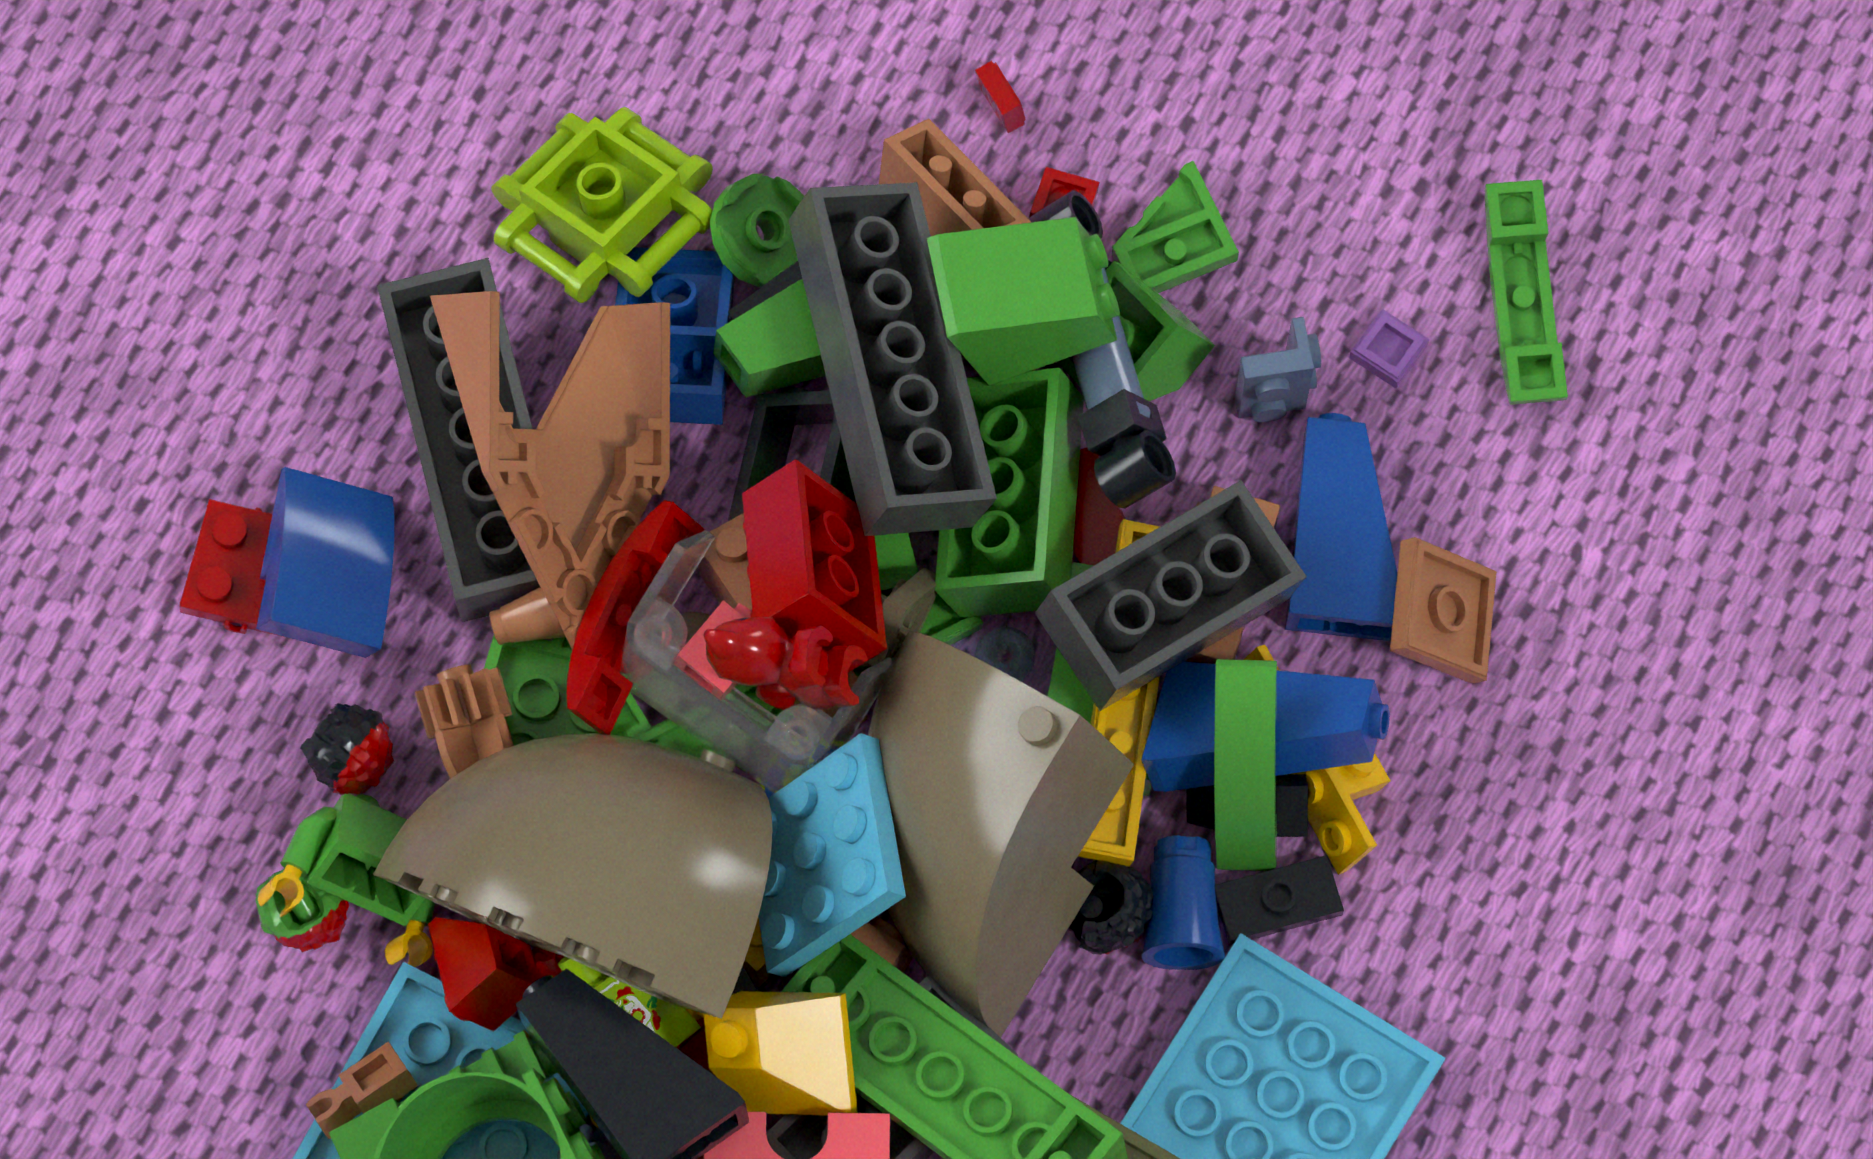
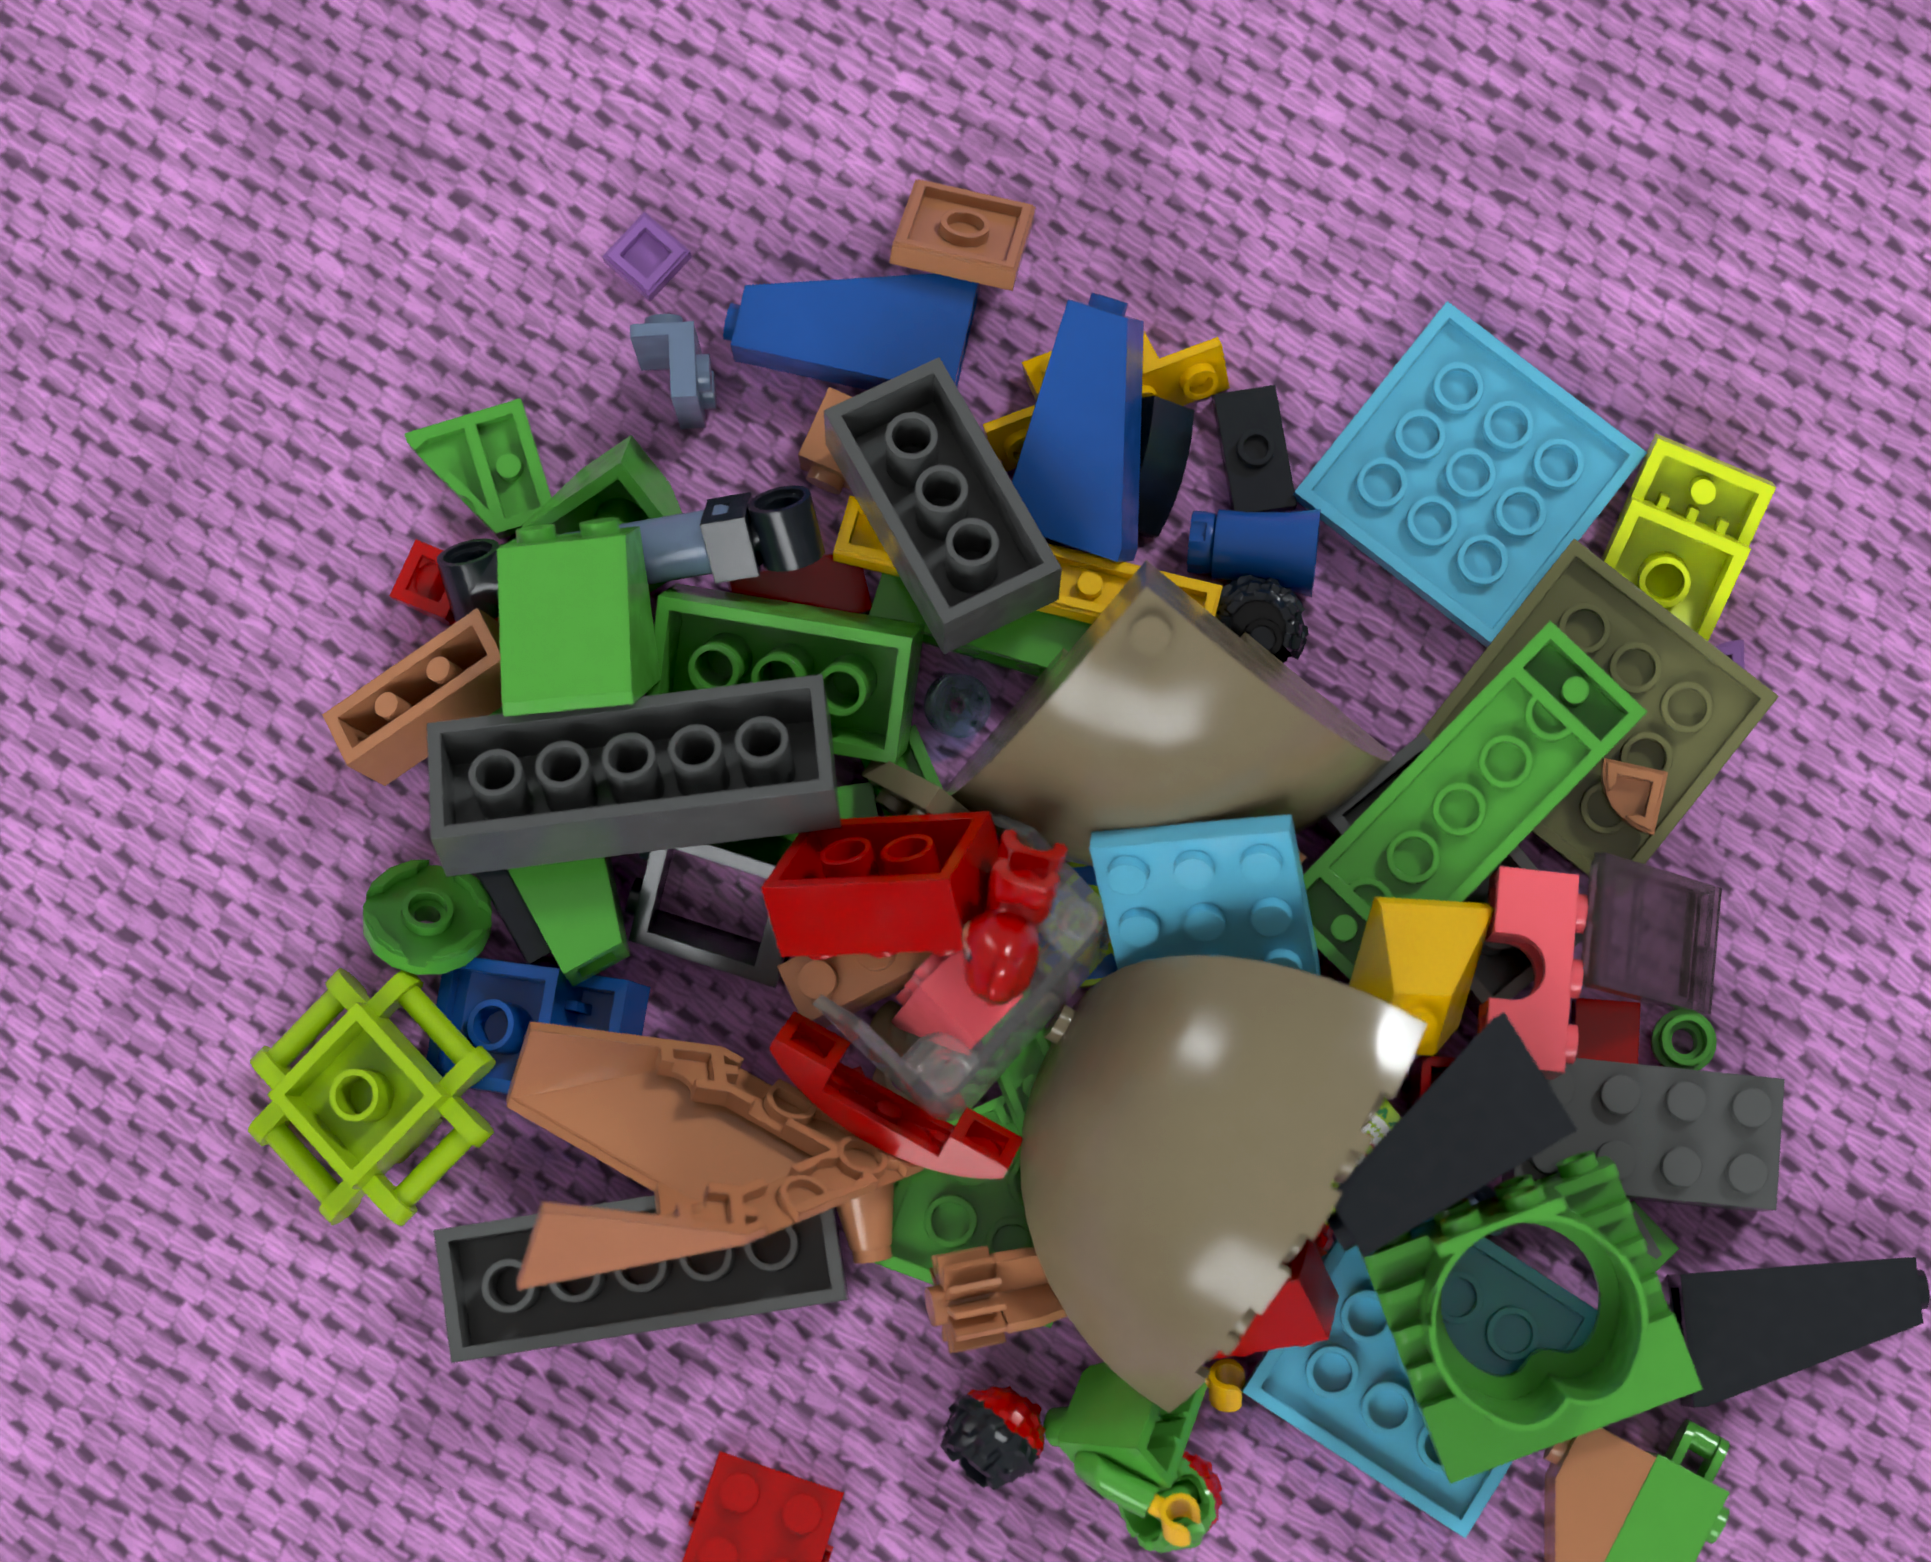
camera: 85 degrees left, 10 degrees up
blue slope [256,467,394,658] -> none
nougat plate [306,1041,418,1139] -> none
red tile [975,60,1026,133] -> none
bright green slope [1214,659,1277,871] -> none
bright green slope [1485,180,1568,405] -> none

